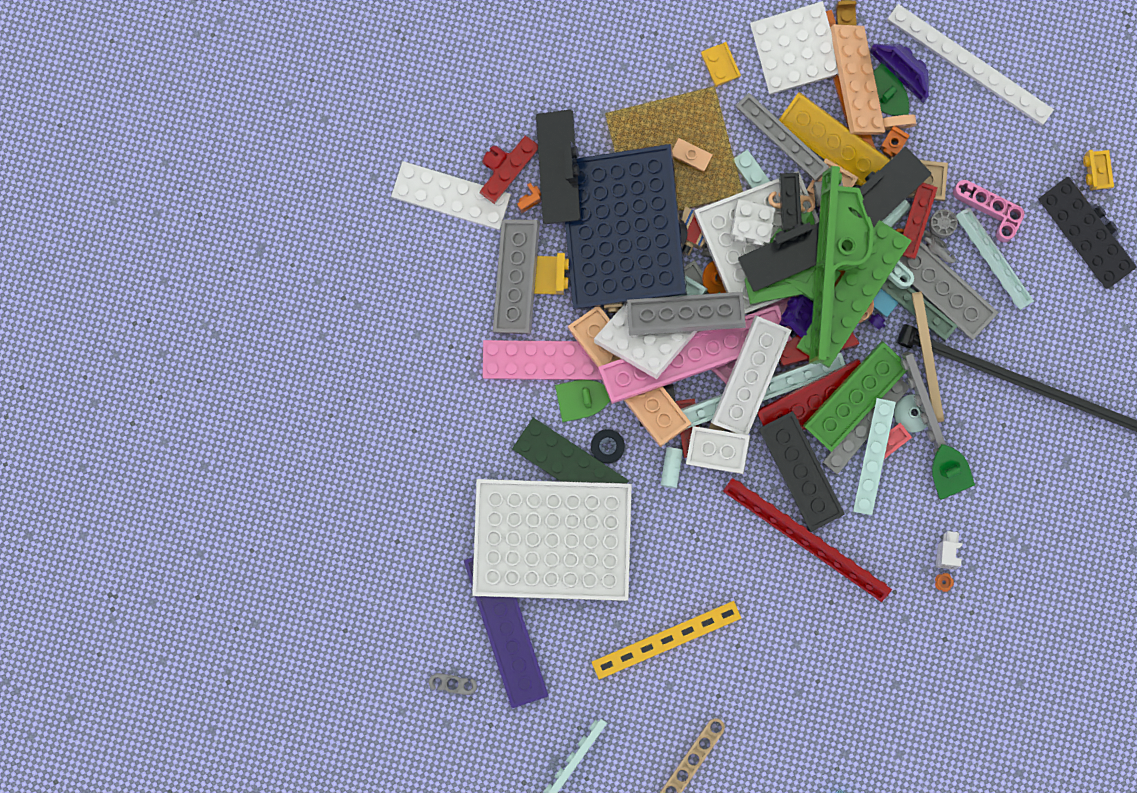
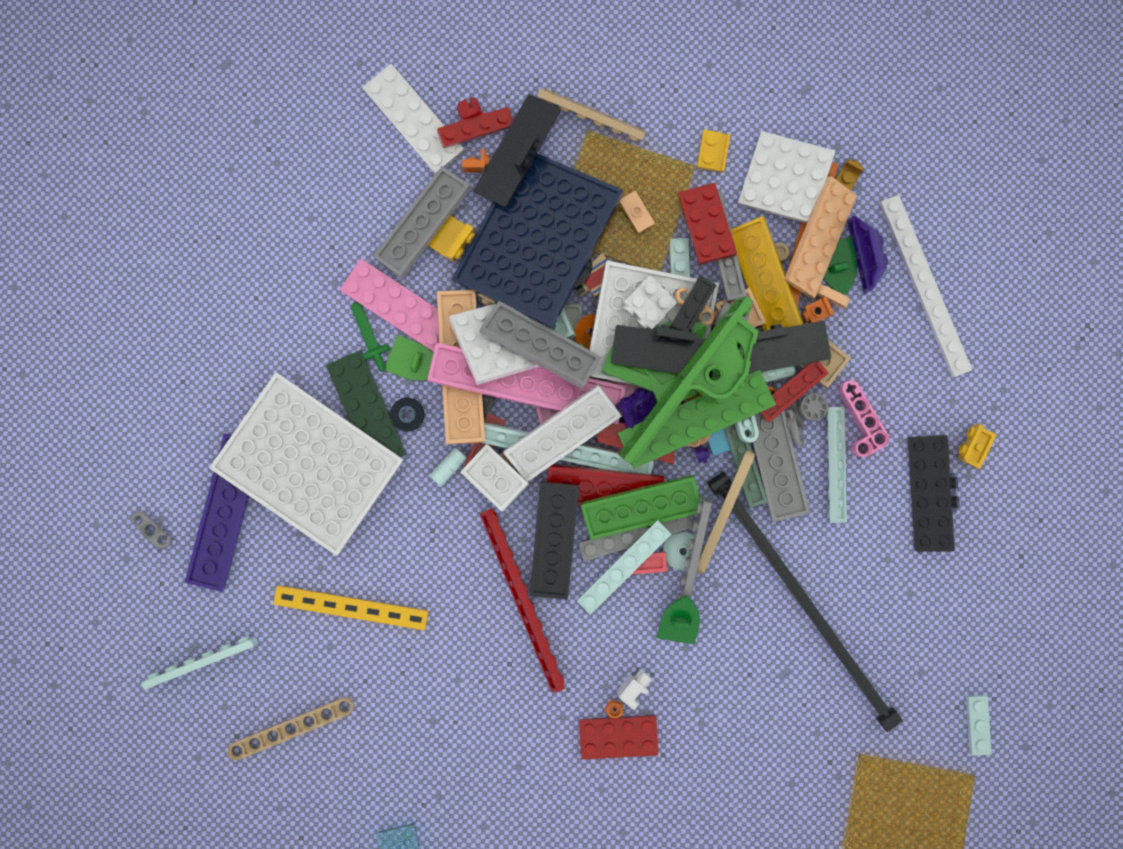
camera: 30 degrees right, 5 degrees up
none -> green sword [351,302,390,372]
none -> tan plate [537,88,647,141]
none -> red plate [579,715,658,760]
none -> red plate [678,183,737,265]
none -> tan tile [775,242,789,262]

